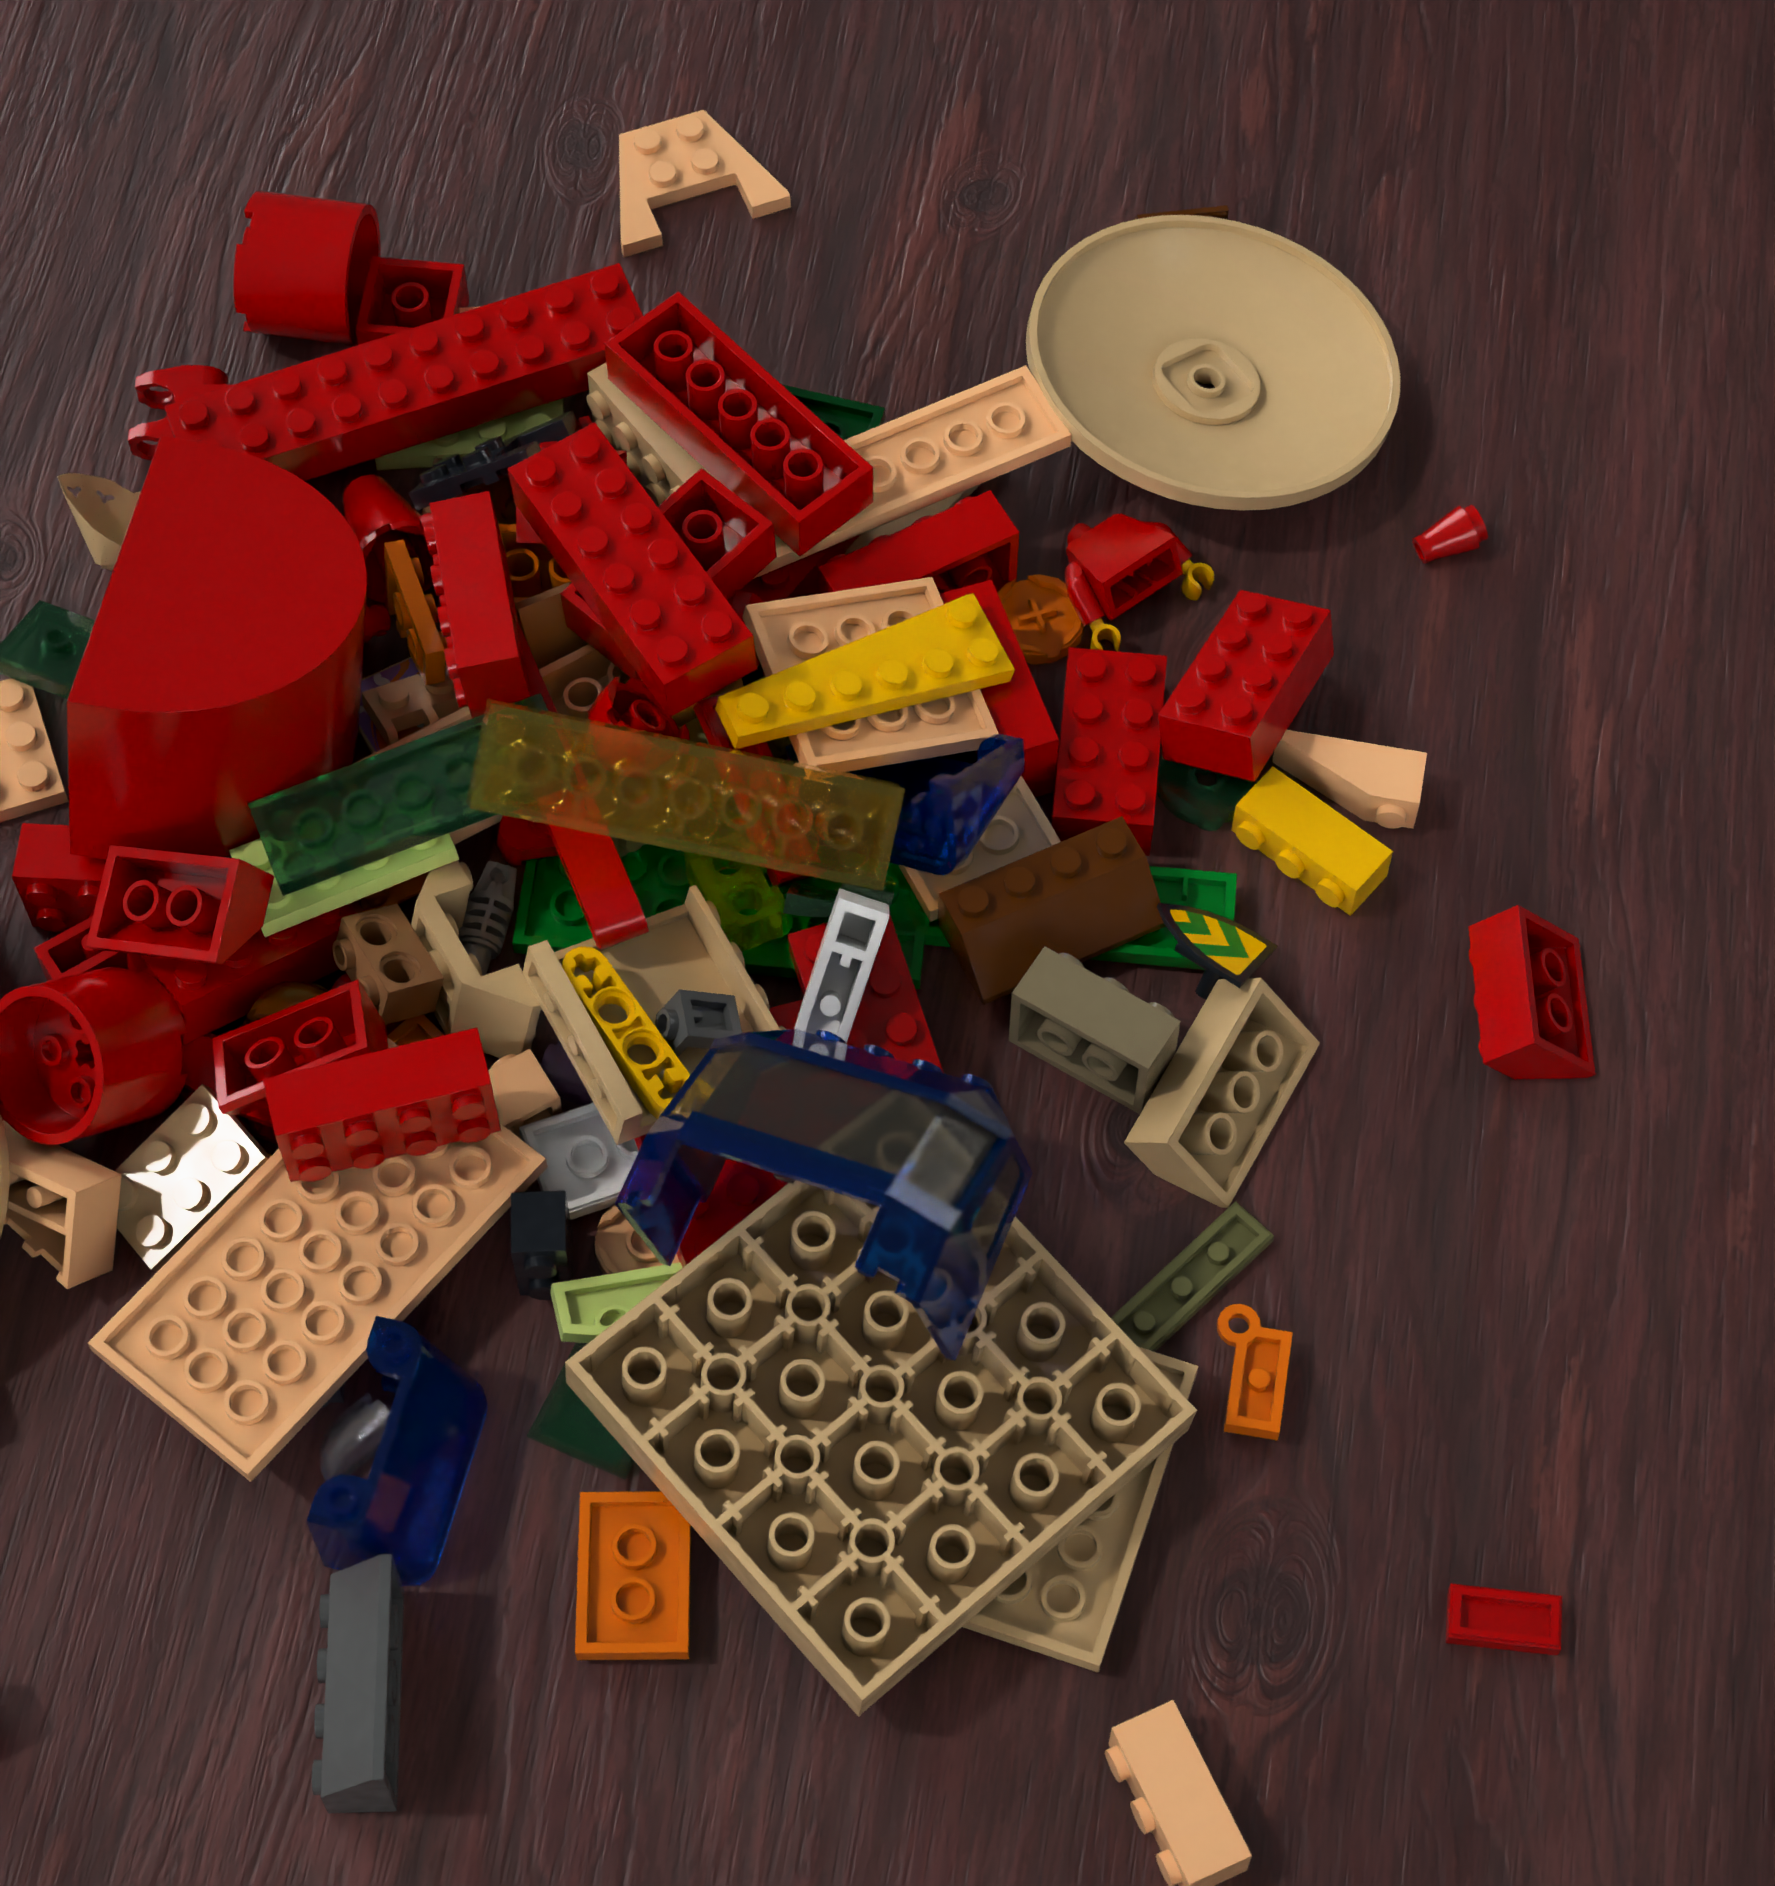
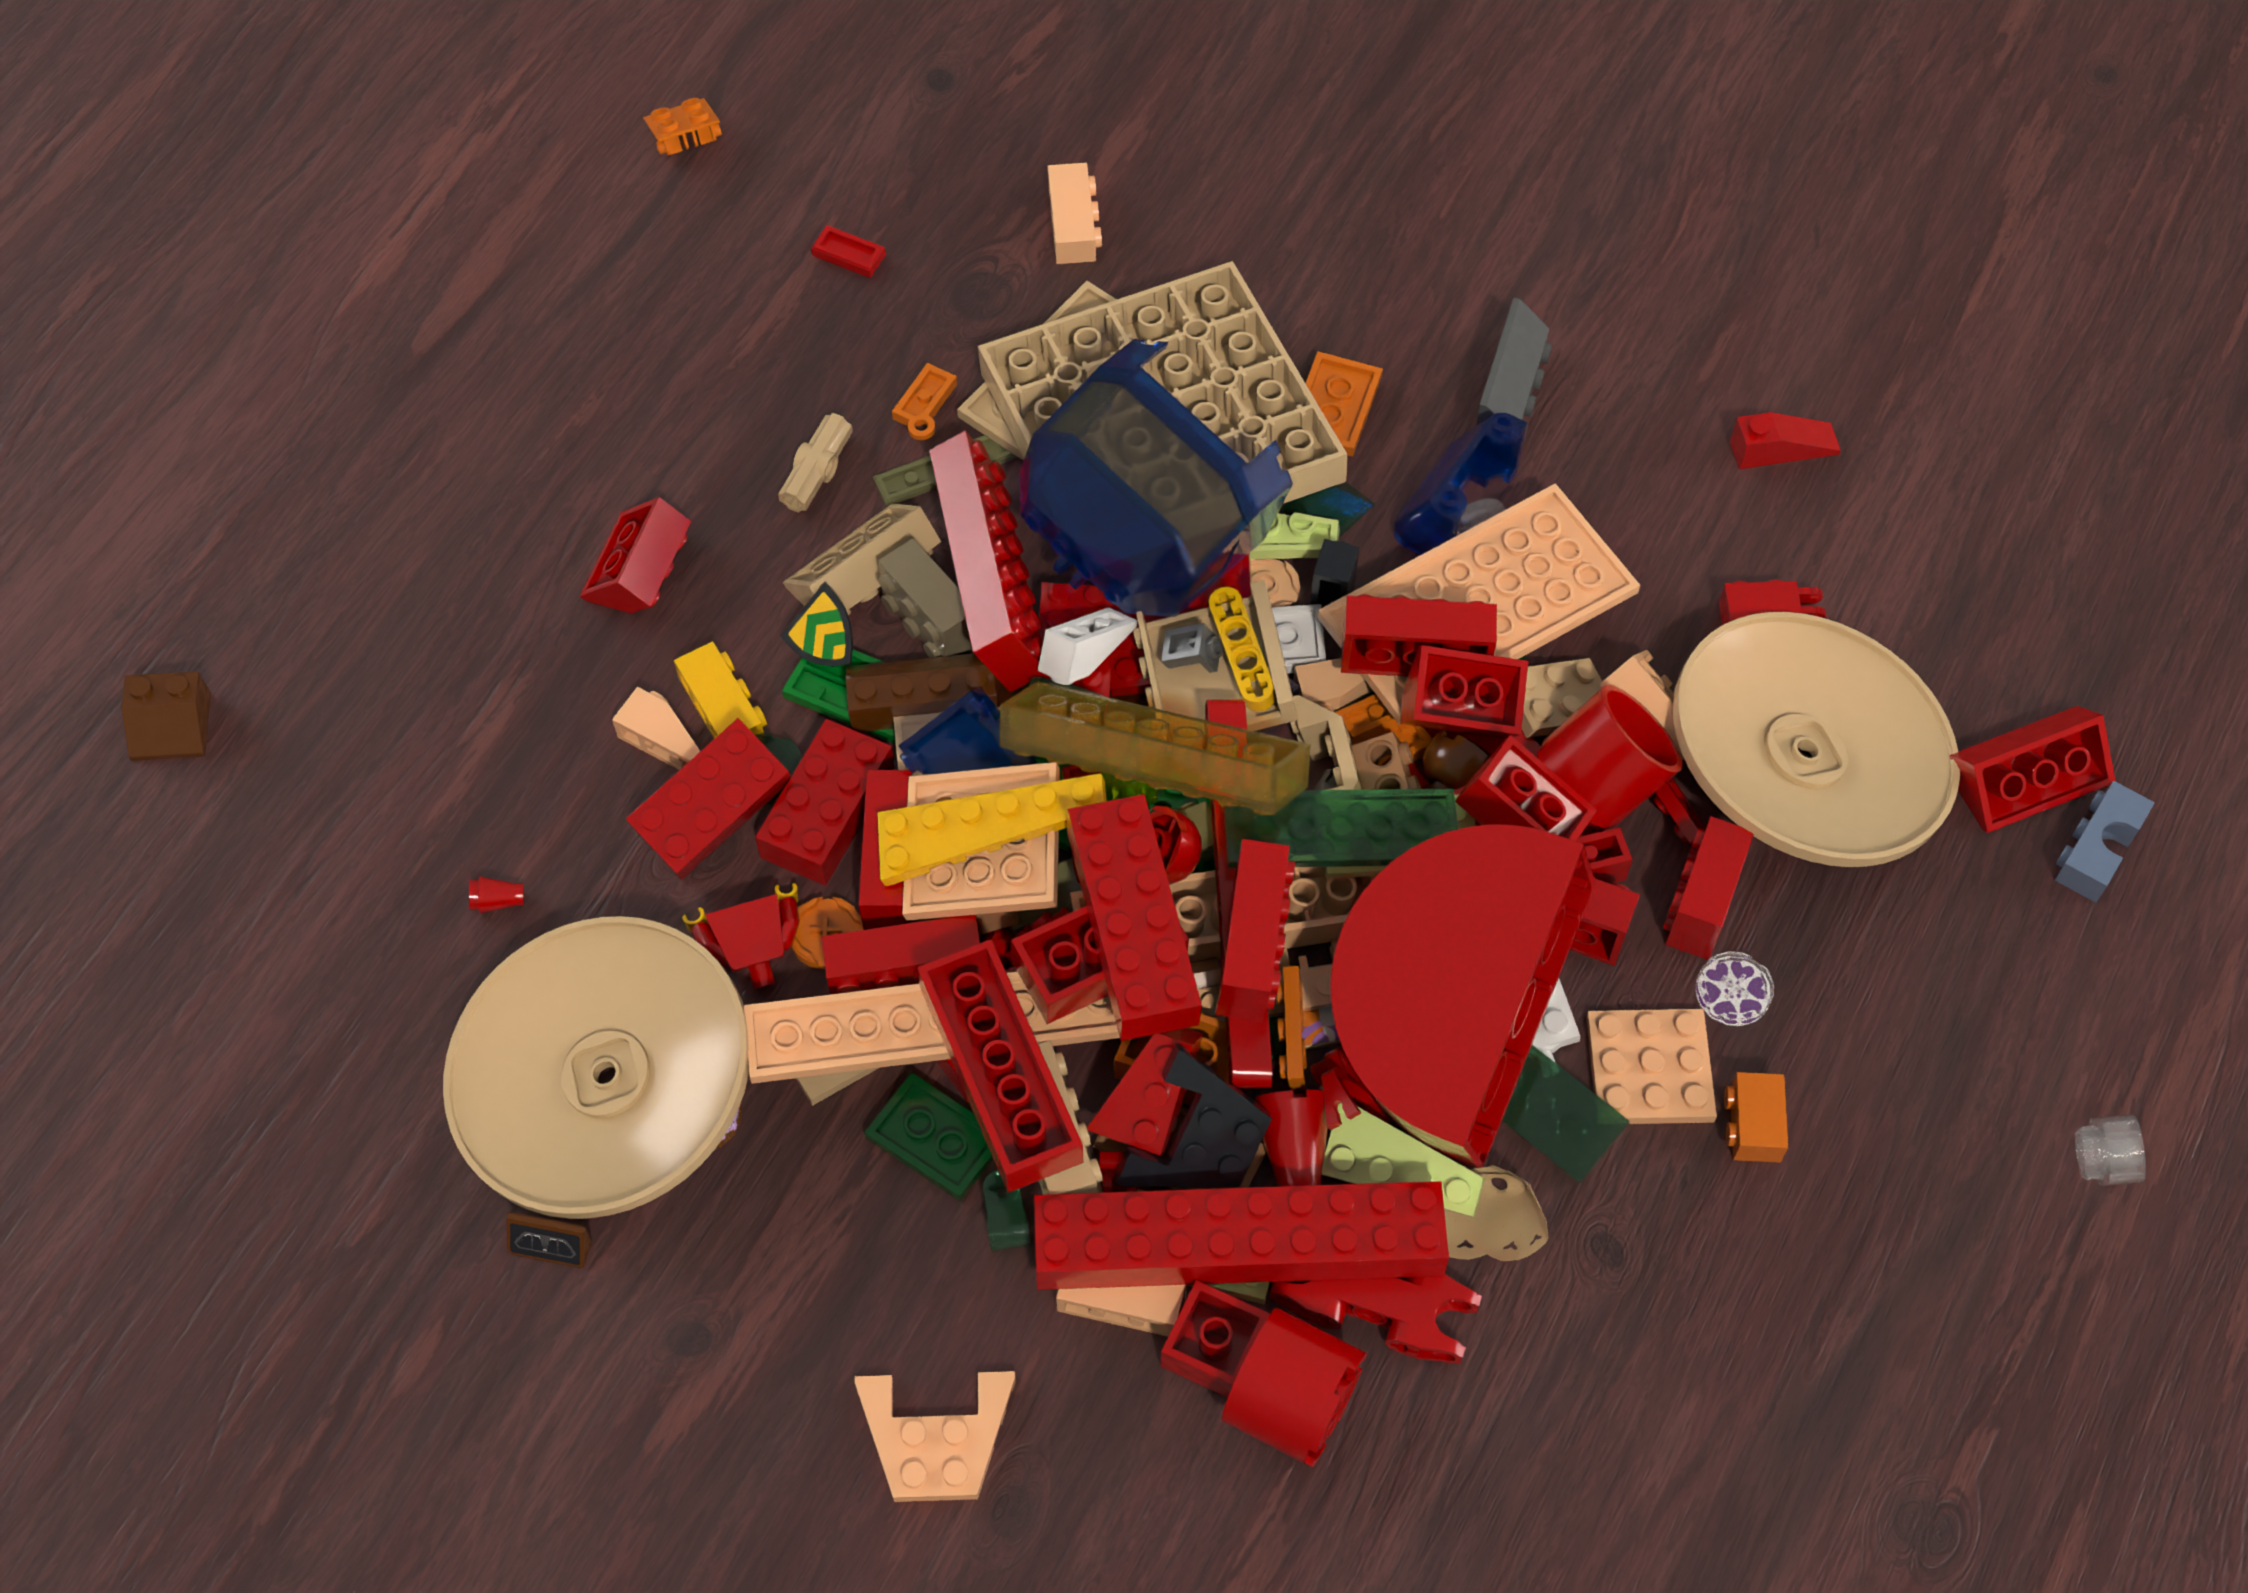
camera: 160 degrees left, 0 degrees up
none -> tan piece [778,413,853,513]
none -> brick [929,430,1045,692]

